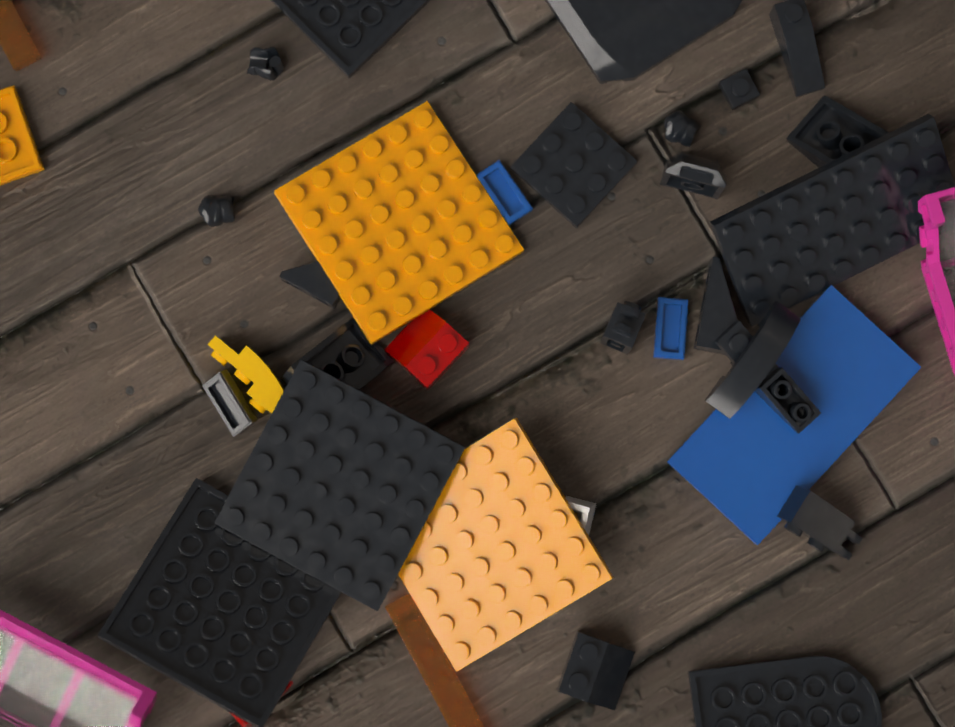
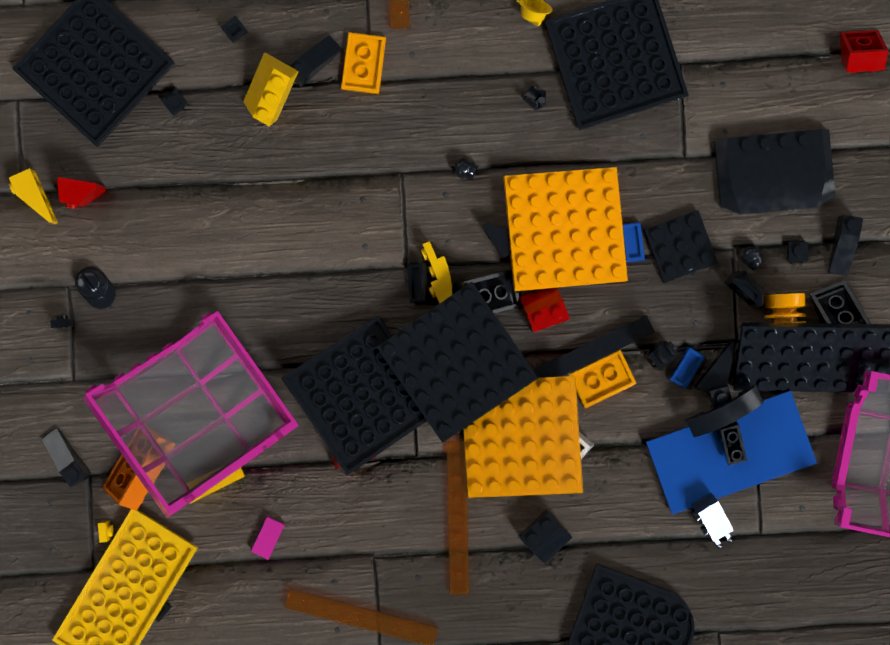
camera: 25 degrees right, 5 degrees up
none -> black tile [533,315,655,378]
none -> light orange tile [568,349,637,409]
none -> light orange wheel [764,293,806,323]

